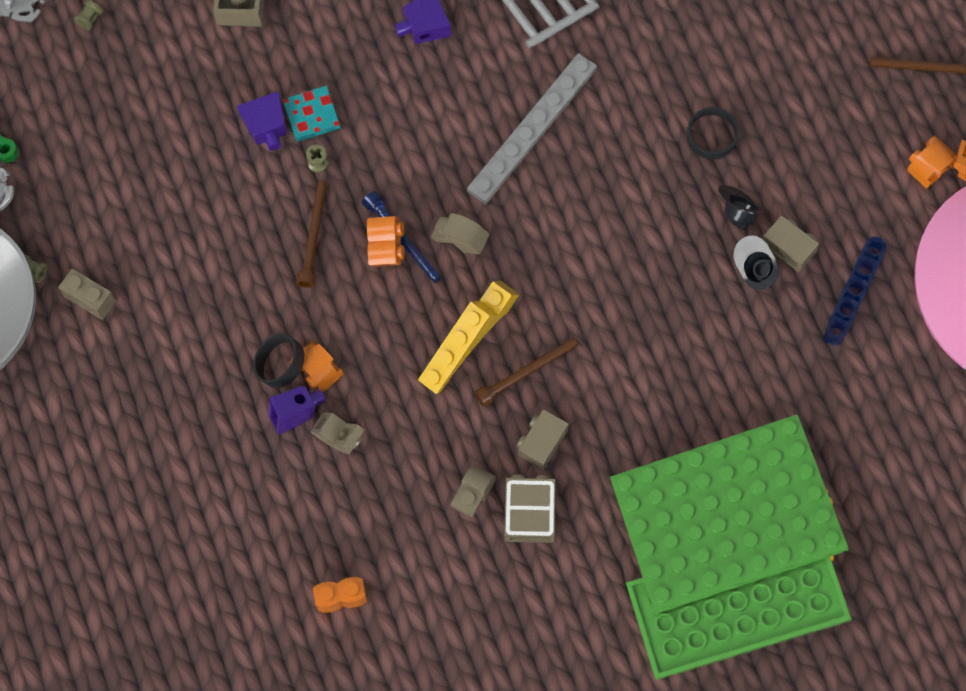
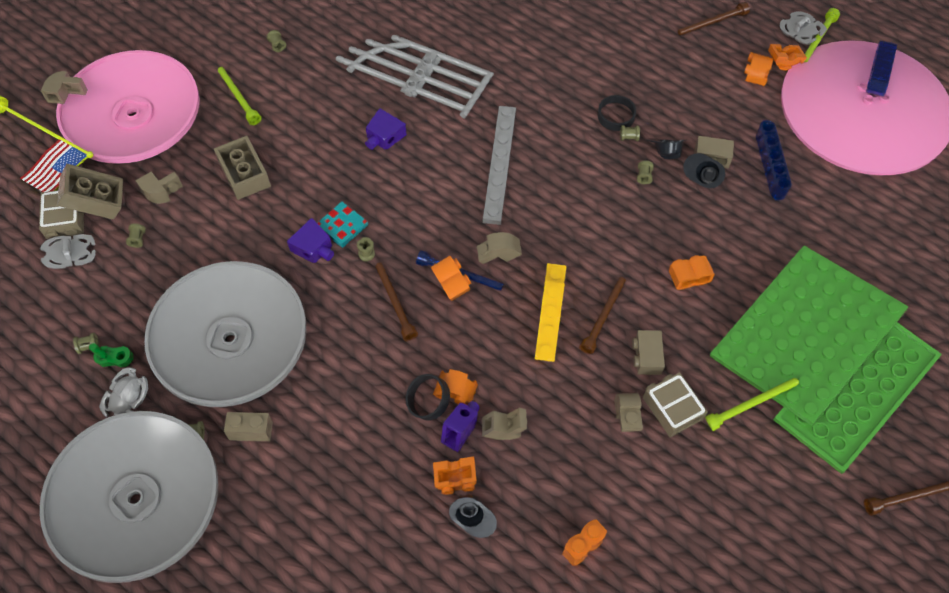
camera: 35 degrees left, 10 degrees down
none -> light grey dish [144,261,307,407]
none -> orange cylinder [433,456,477,495]
none -> black piece [449,494,497,538]
none -> olive bush [620,125,640,141]
none -> olive bush [637,161,654,184]
none -> orange brick [669,255,715,290]
none -> lime piece [705,378,799,431]

